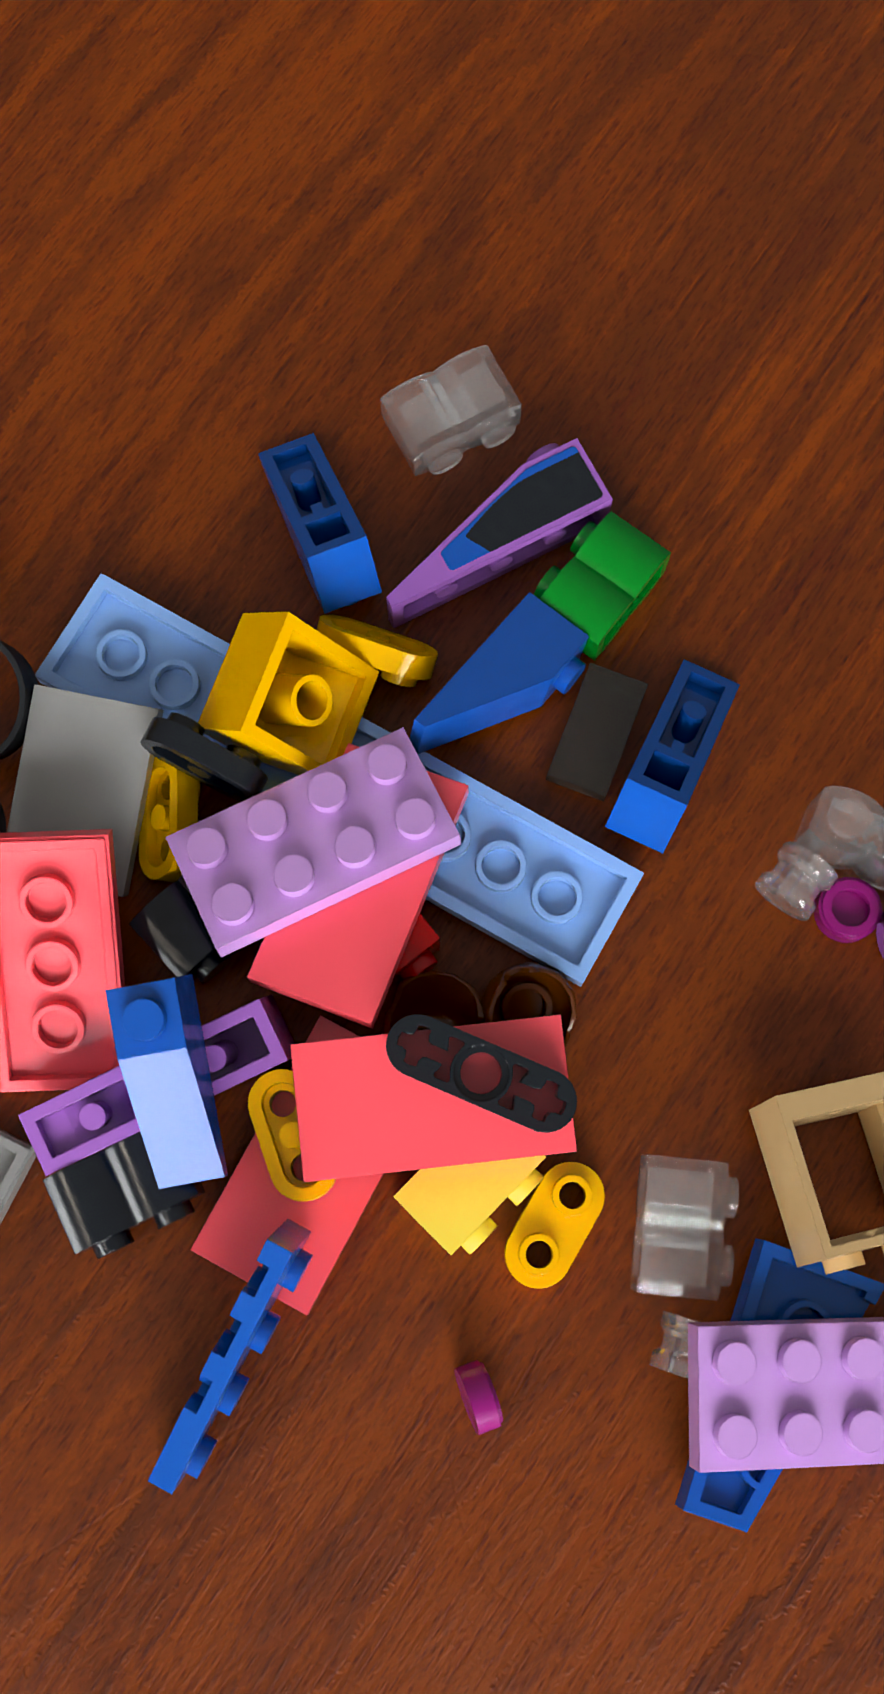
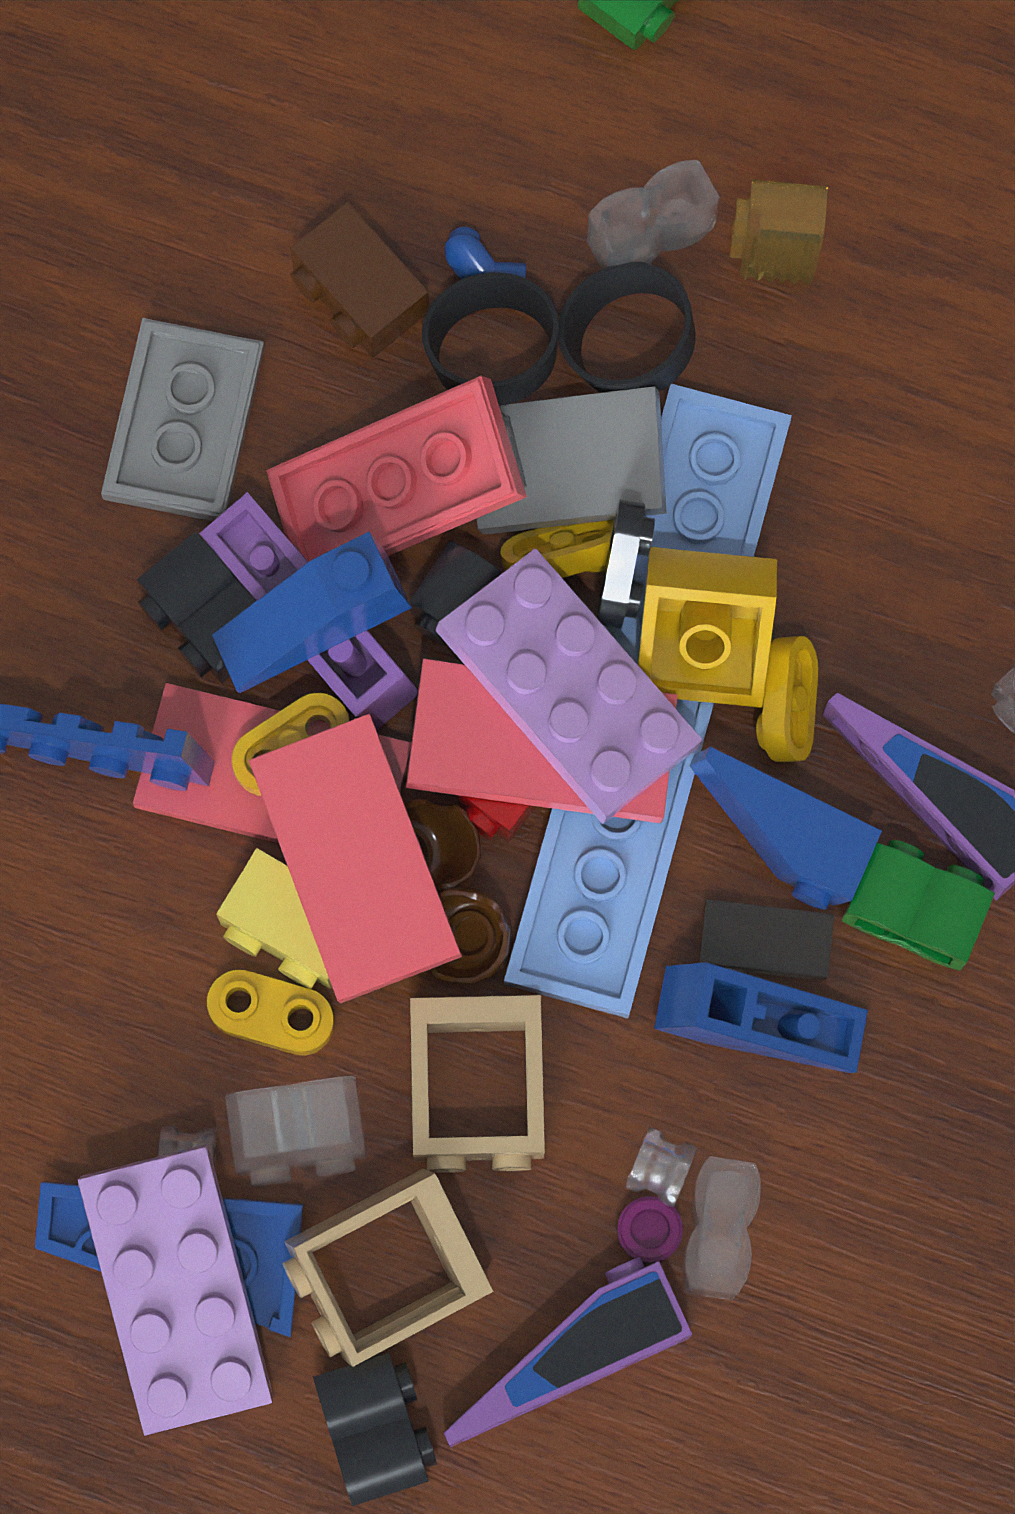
camera: 75 degrees right, 0 degrees up
blue slope [258,433,382,614] -> none
black beam [386,1014,577,1133] -> none
magenta tile [454,1360,503,1435] -> none
none -> tan window [410,995,545,1173]

